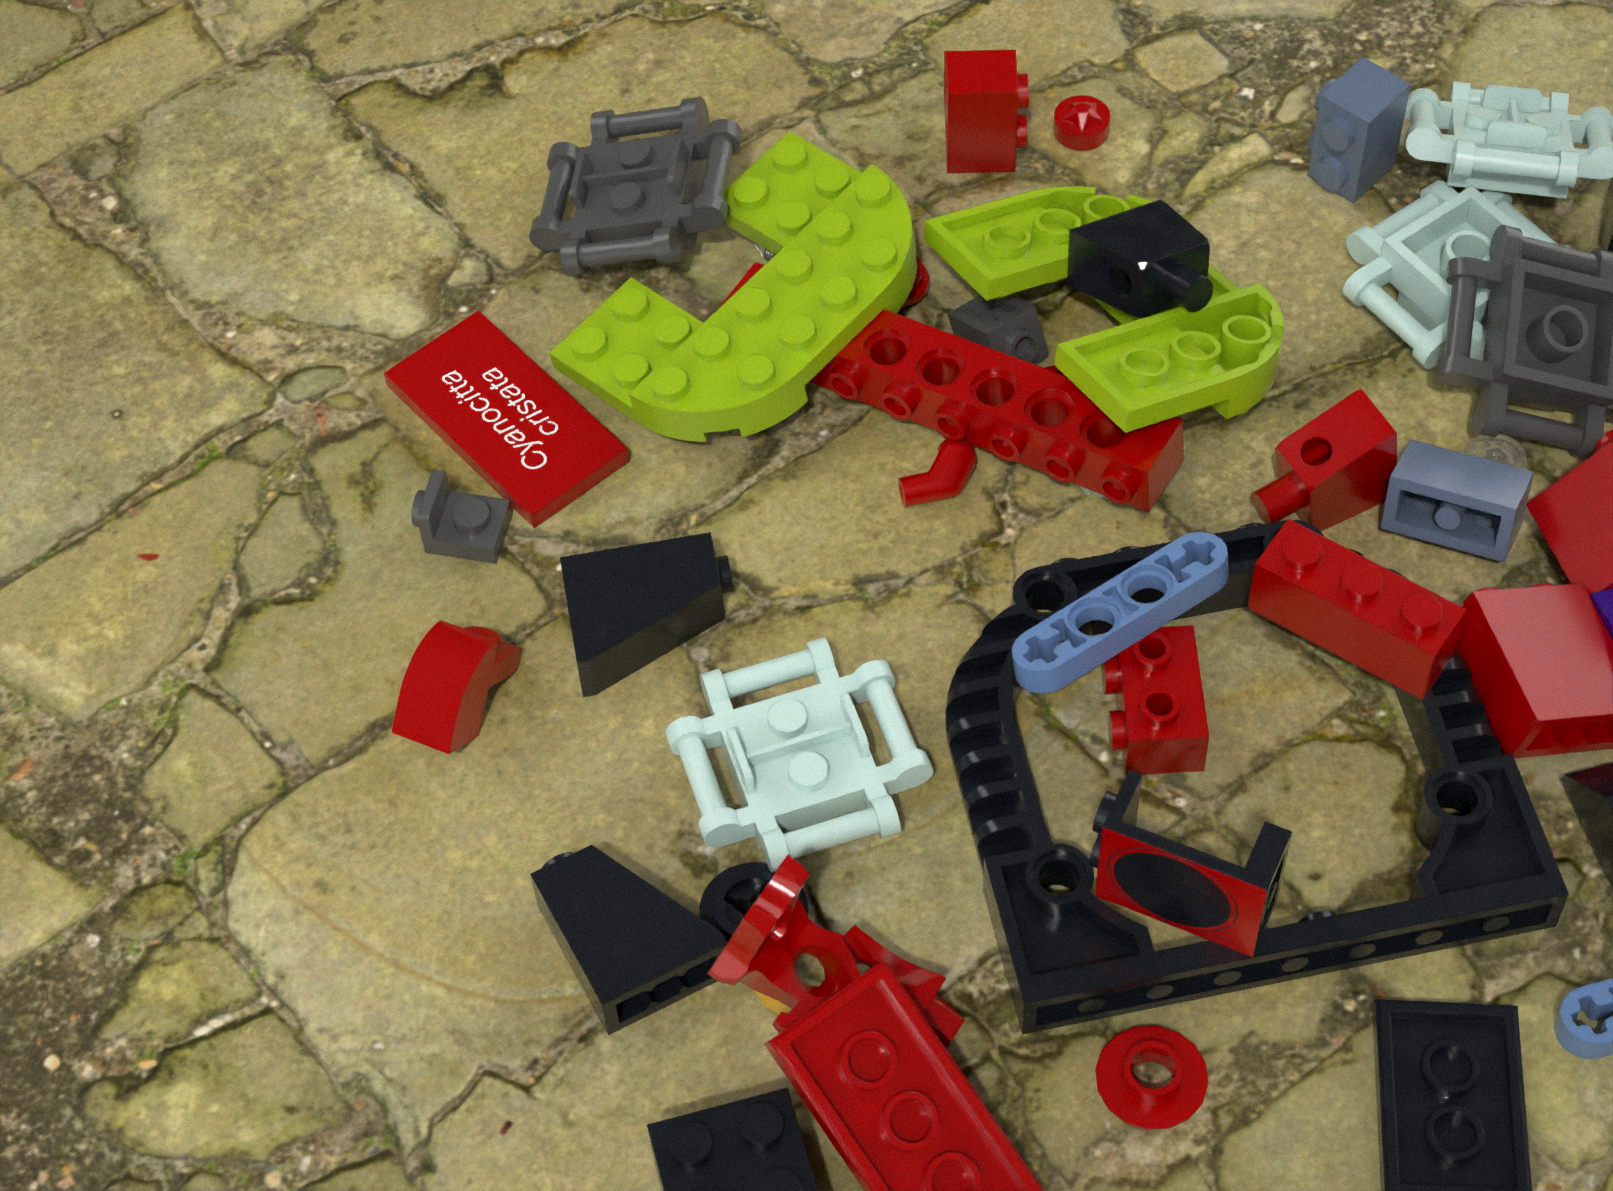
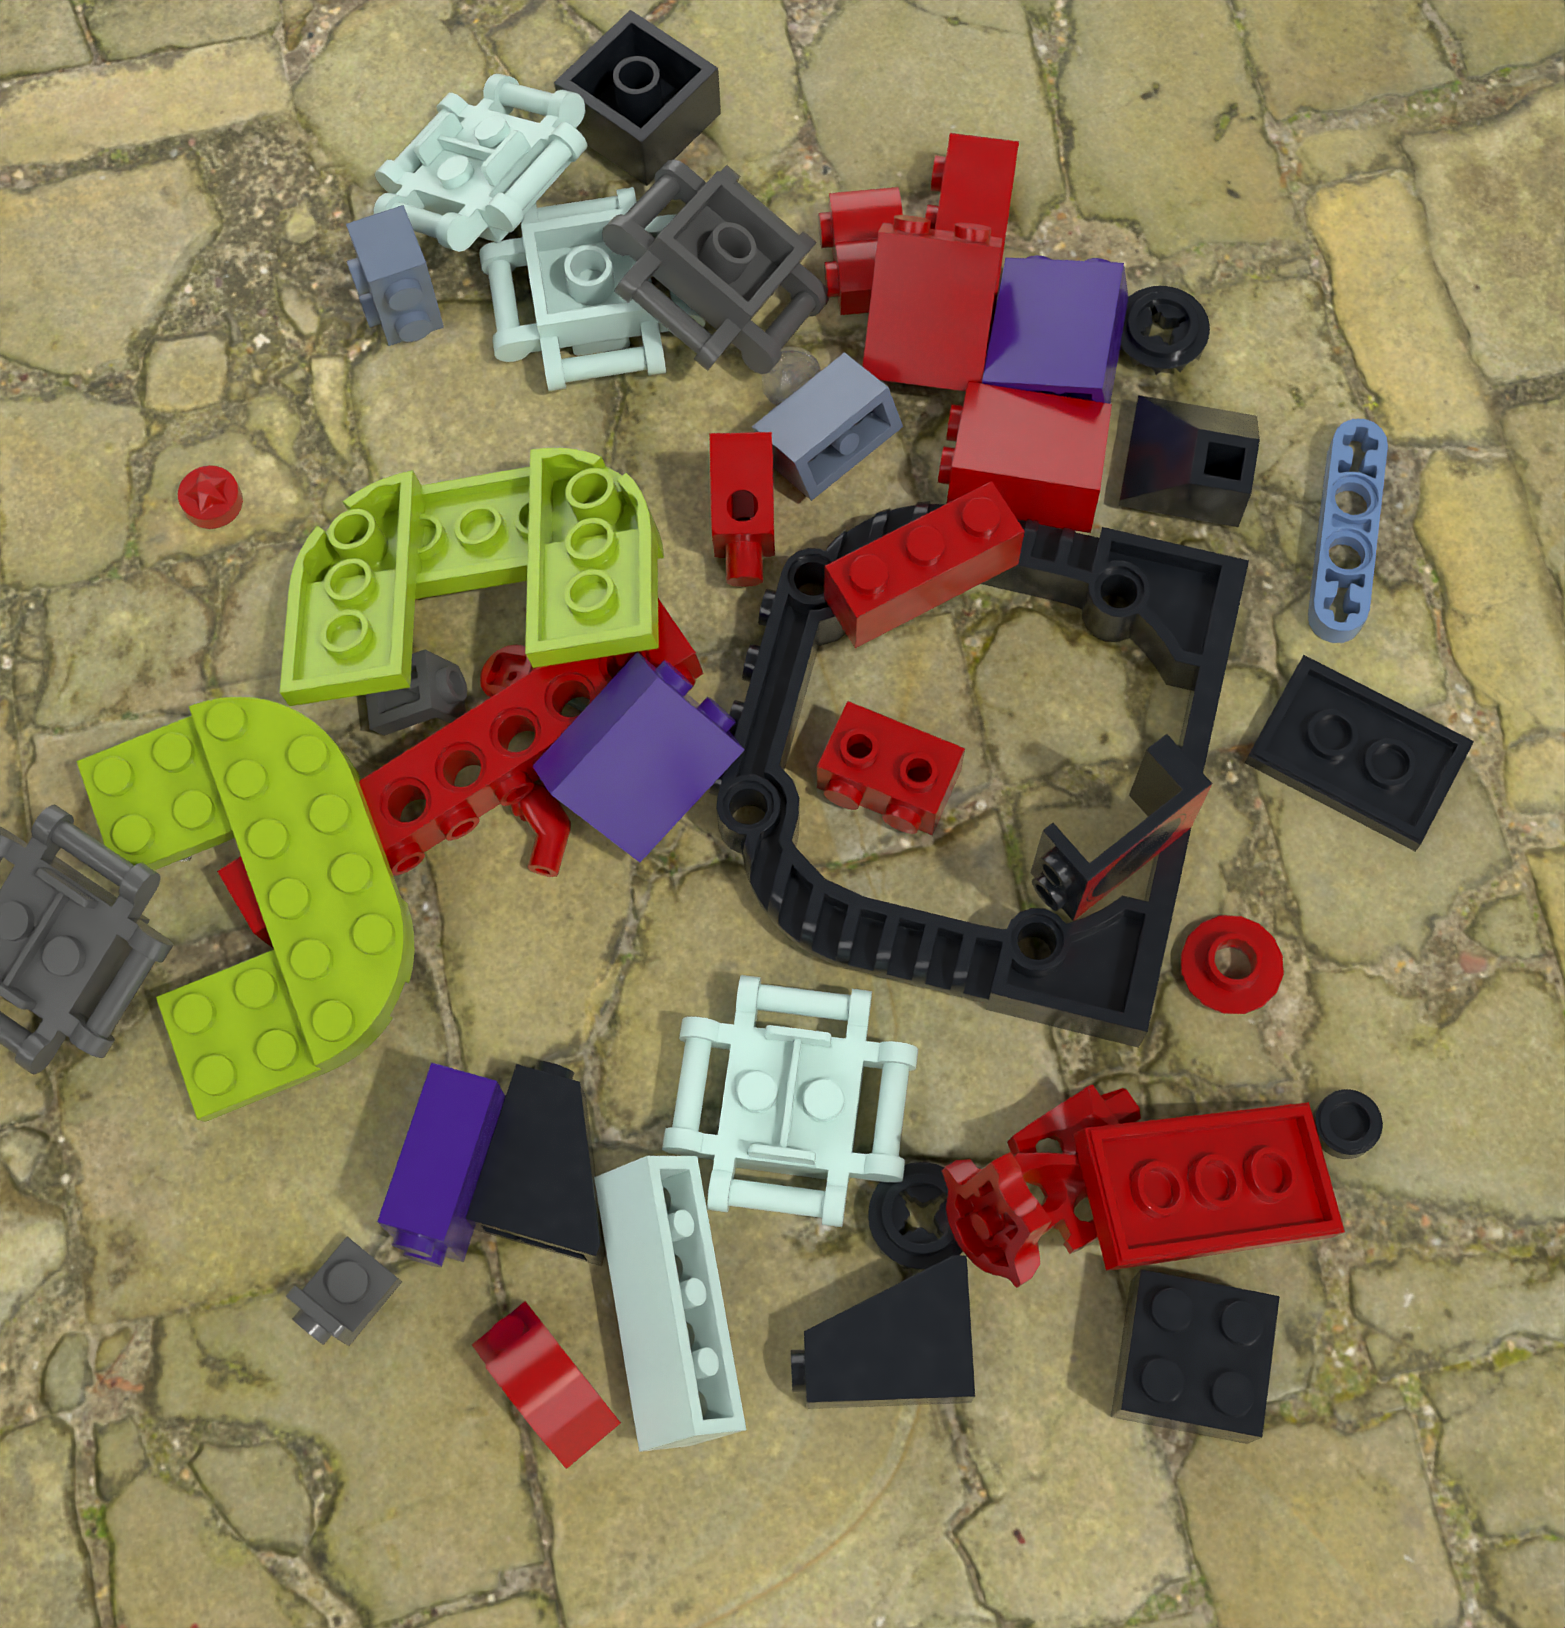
camera: 65 degrees left, 15 degrees up
red tile [384,310,630,528] -> none
red brick [944,50,1029,174] -> none
medium blue beam [1012,532,1229,694] -> none
black torso [1067,199,1213,317] -> none
none -> dark purple brick [377,1062,505,1267]
none -> dark purple brick [533,652,745,862]
none -> light aqua brick [594,1156,746,1452]

